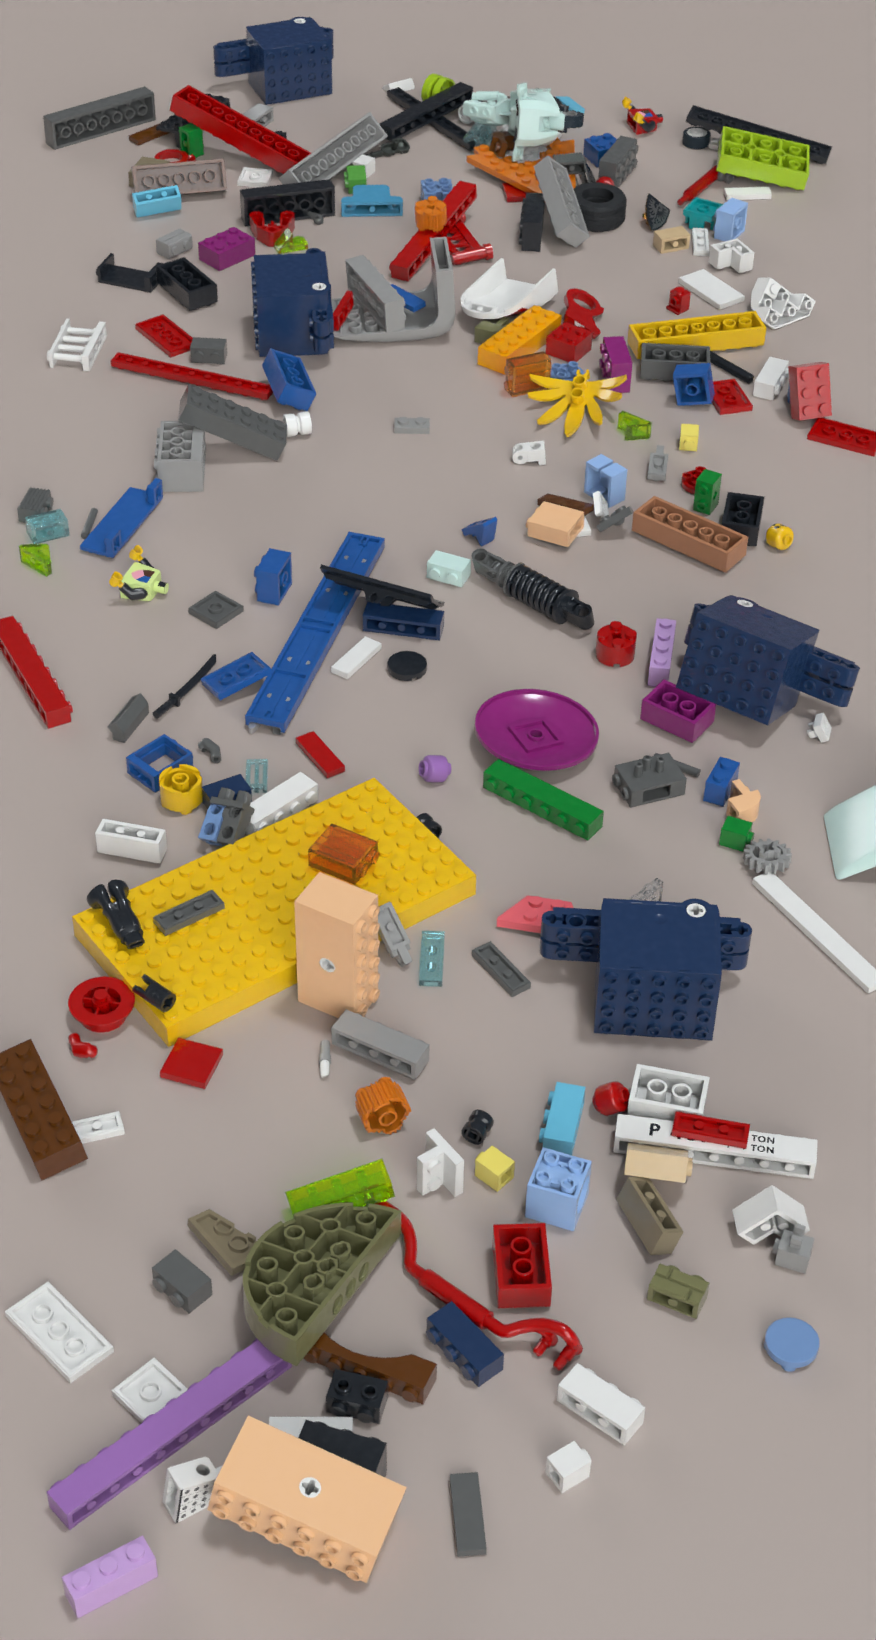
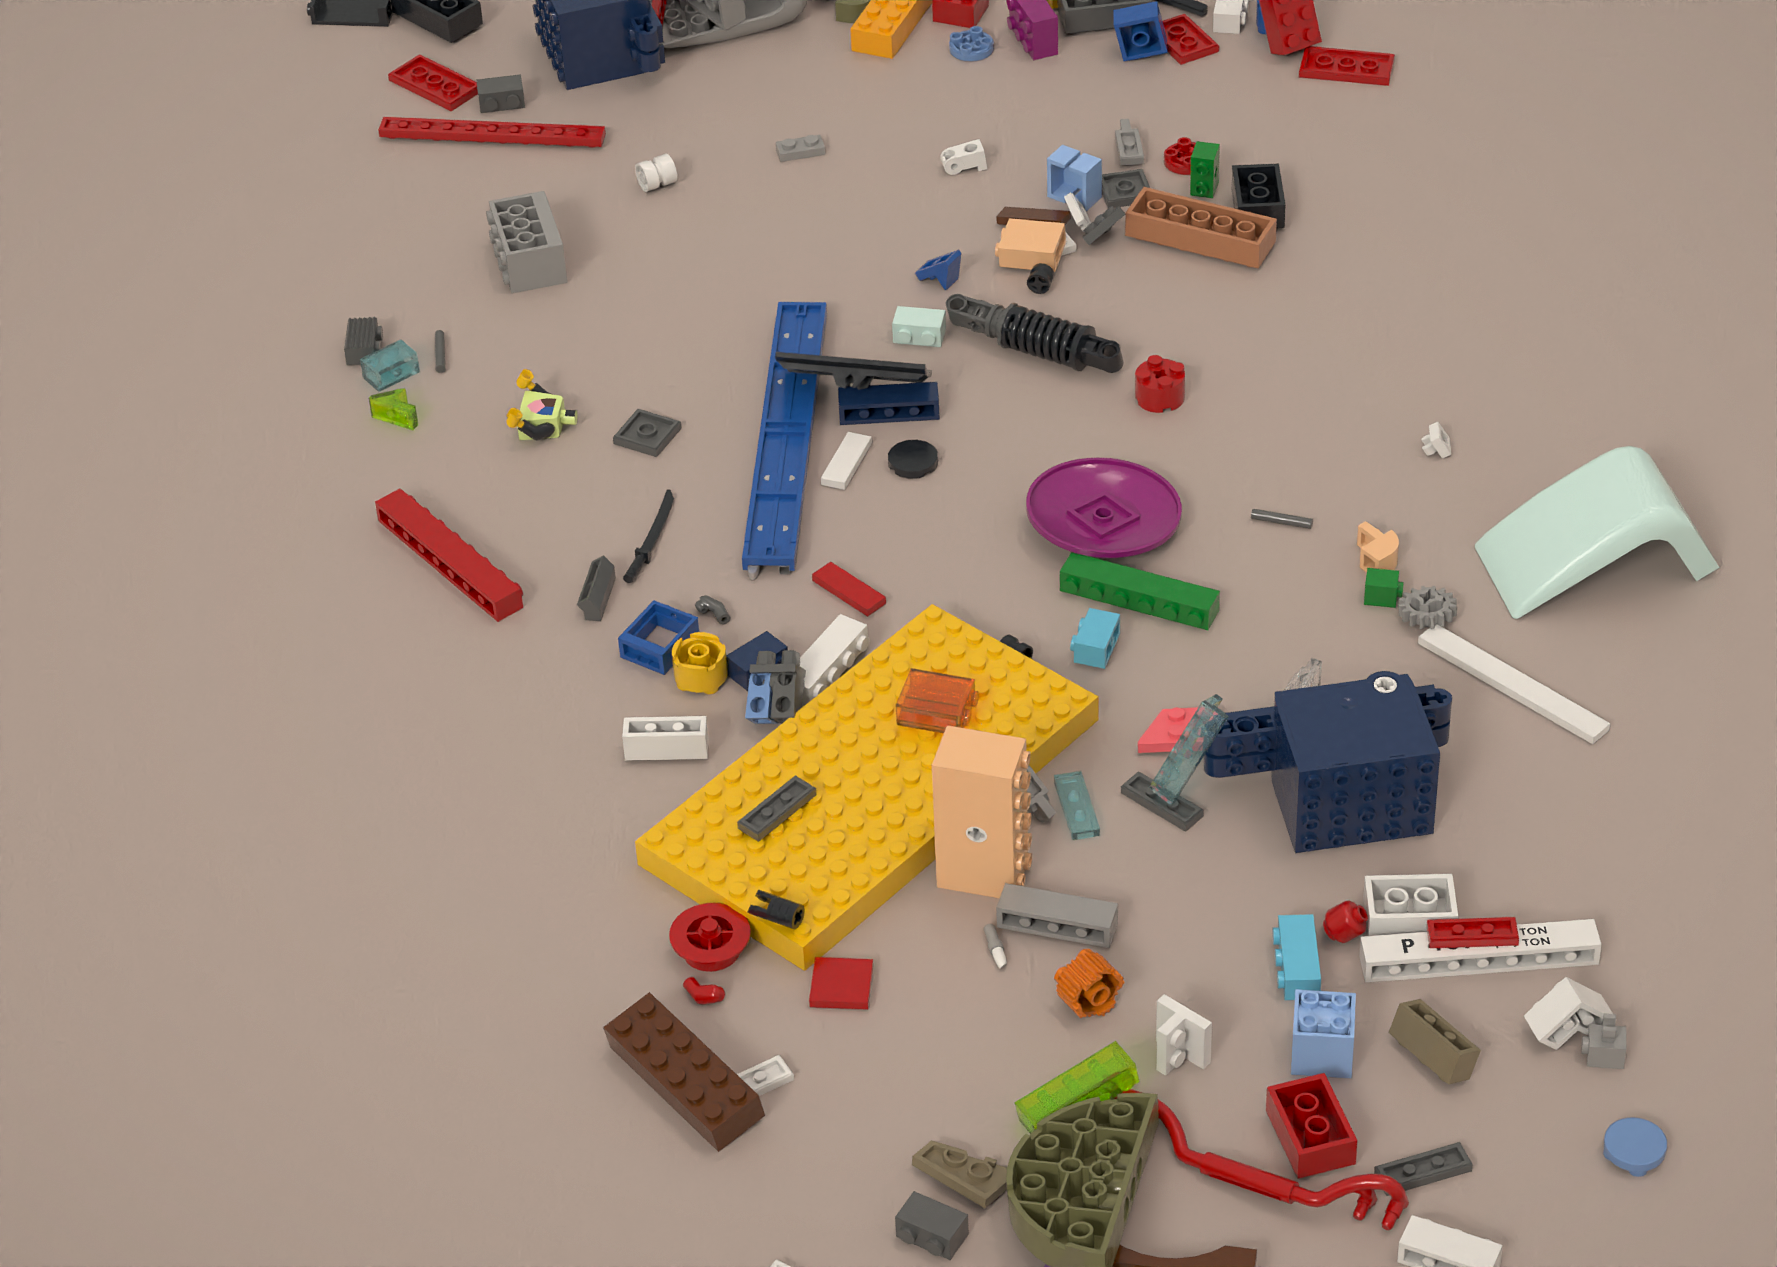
camera: 10 degrees left, 0 degrees up
white fence [47,318,107,371] -> none
blue bracket [80,478,163,558] -> none
black piece [87,879,145,949] -> none
dark grey brick [178,384,287,461] -> none
blue tile [200,652,272,701] -> none
clear light blue tile [246,759,268,793] -> none
blue brick [254,548,292,606] -> none
blue brick [262,348,316,411] -> none
medium lavender head [418,755,451,783] -> none
dark blue brick [426,1301,504,1387] -> none
black wheel [461,1110,494,1145] -> none
light yellow brick [475,1145,515,1192] -> none
clear orange brick [504,351,551,397] -> none
yellow plant [527,369,627,437] -> none
dark grey piece [612,753,687,808] -> none
clear neon green slope [618,411,652,440] -> none
tan brick [624,1143,693,1183] -> none
magenta brick [640,680,716,743] -> none
olive brick [647,1263,710,1319] -> none
lavender brick [648,618,676,687] -> none
dark blue piece [676,595,860,726] -> none
light yellow brick [679,424,699,451] -> none
blue brick [703,757,740,807] -> none
yellow head [766,523,794,550] -> none
none -> black wheel [1027,263,1054,294]
none -> medium azure brick [1070,608,1120,669]
none -> dark grey tile [1102,169,1150,208]
none -> clear light blue fence [1149,694,1229,805]
none -> dark grey tile [1374,1142,1473,1196]

